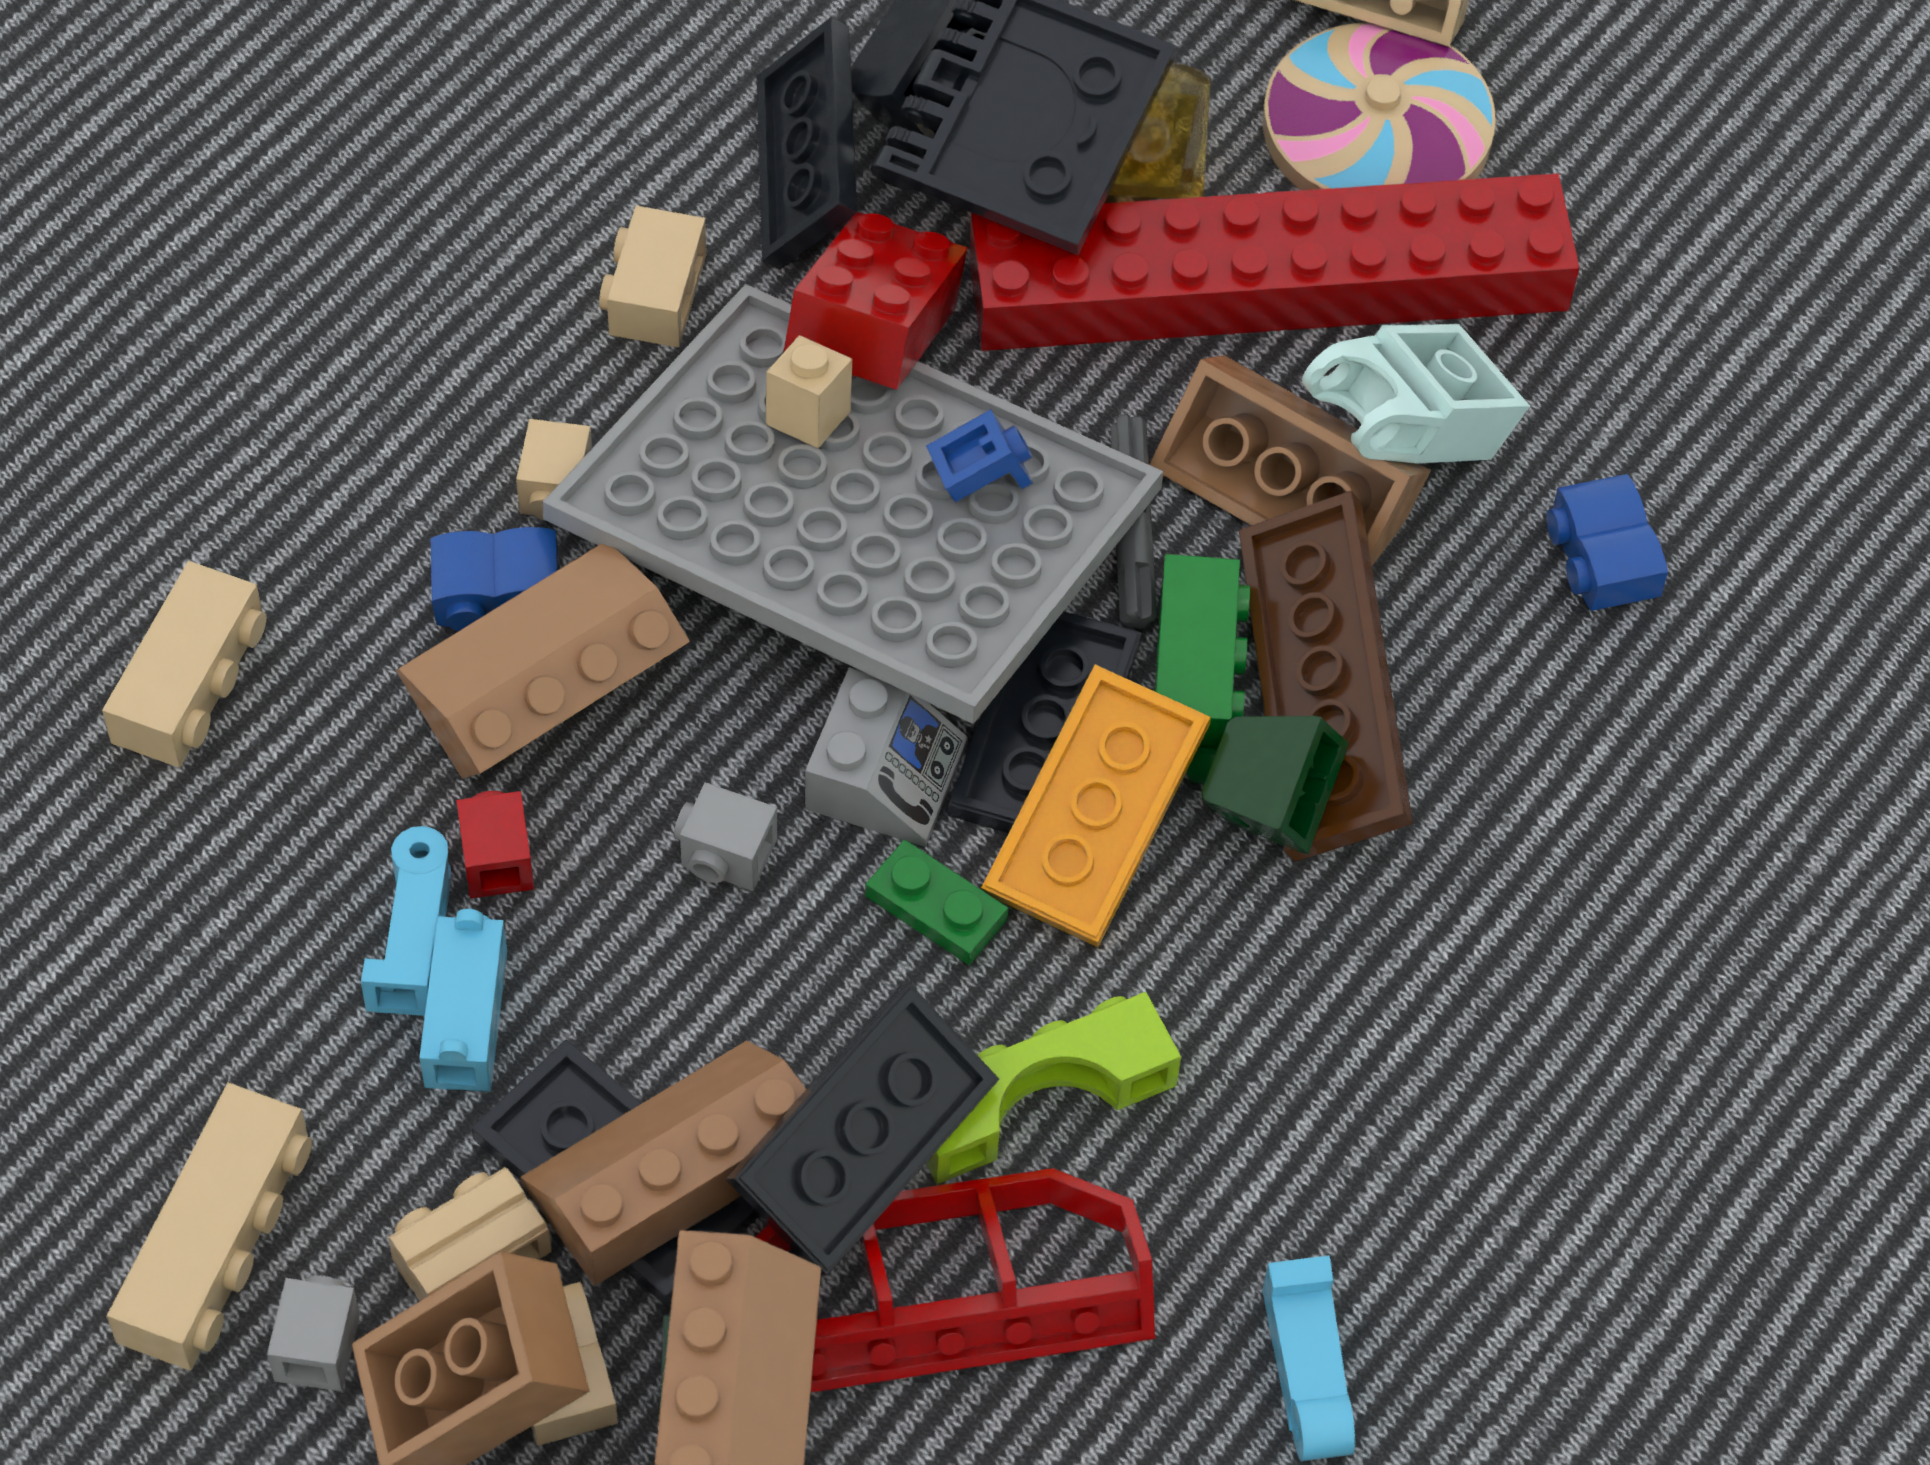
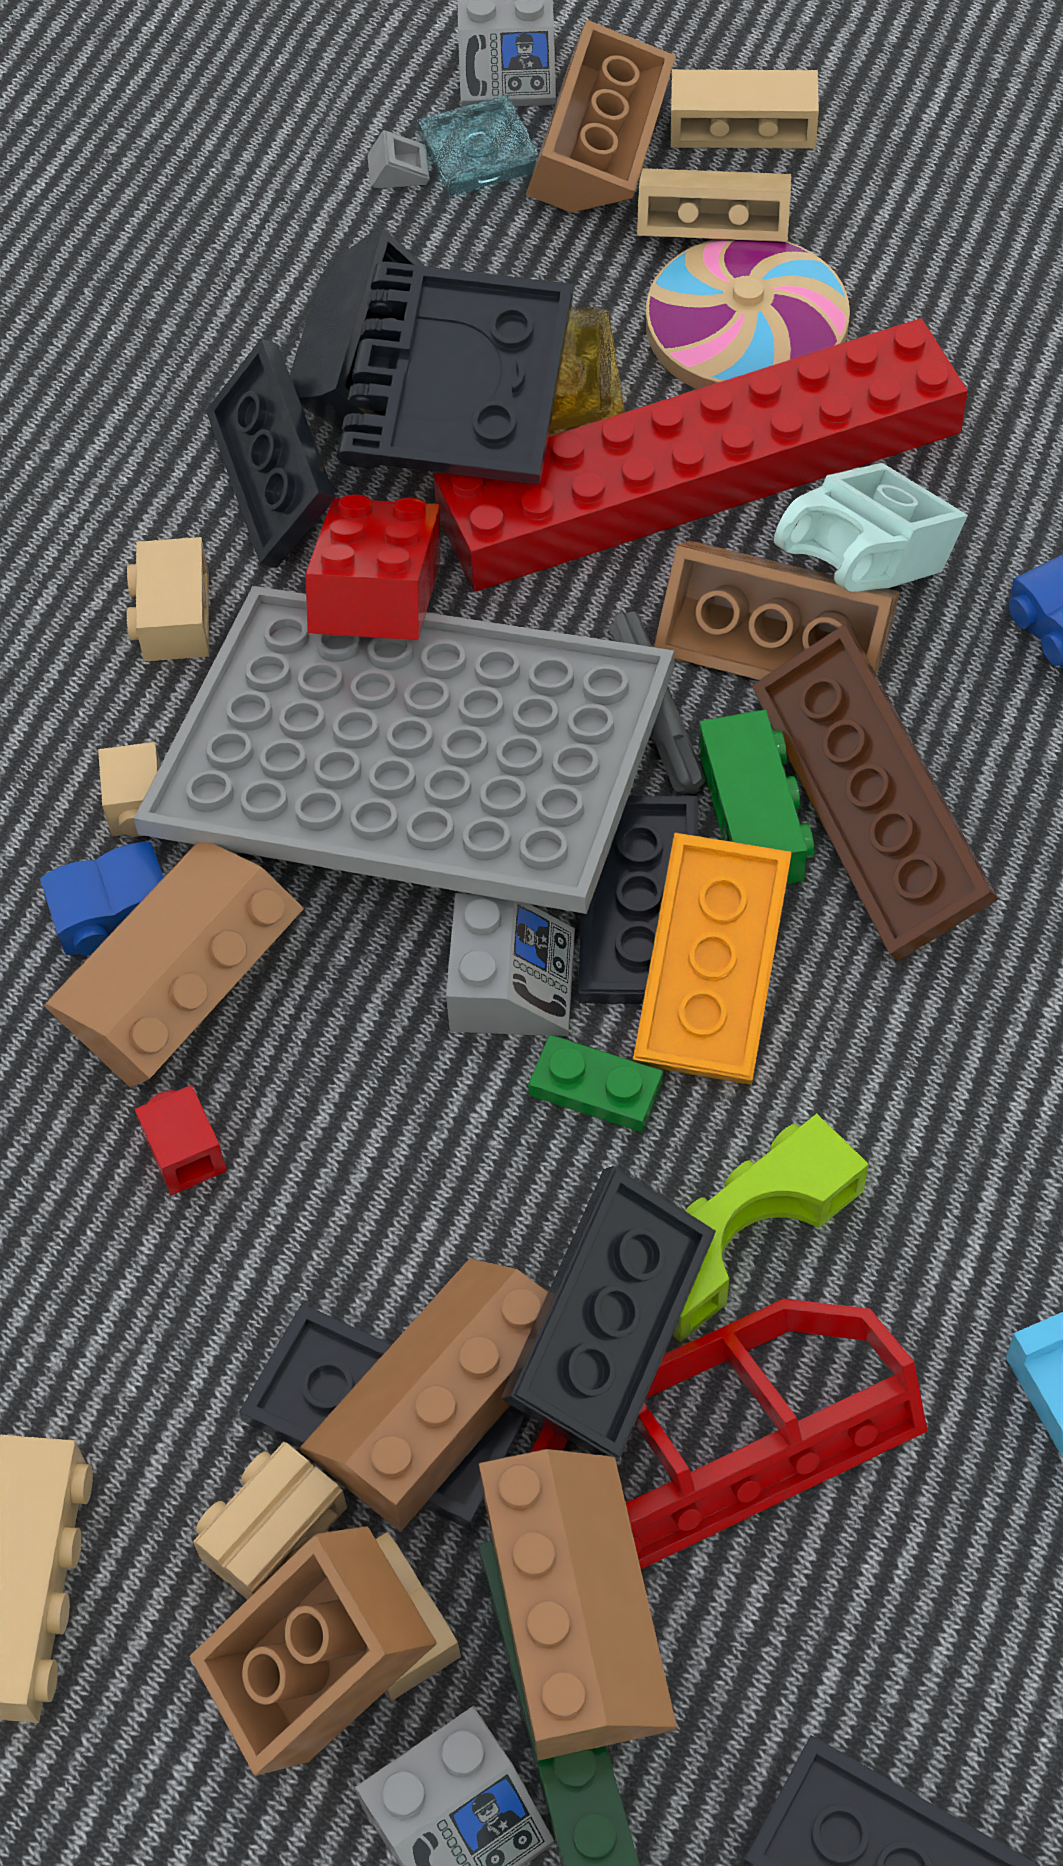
camera: 10 degrees left, 0 degrees up
light grey brick [267,1275,360,1391] -> none
medium azure leg [361,826,451,1016] -> none
medium azure brick [419,909,507,1092] -> none
light grey brick [674,782,777,891] -> none
tan brick [766,335,852,448] -> none
blue bracket [926,409,1033,502] -> none
dark green torso [1187,716,1349,854] -> none

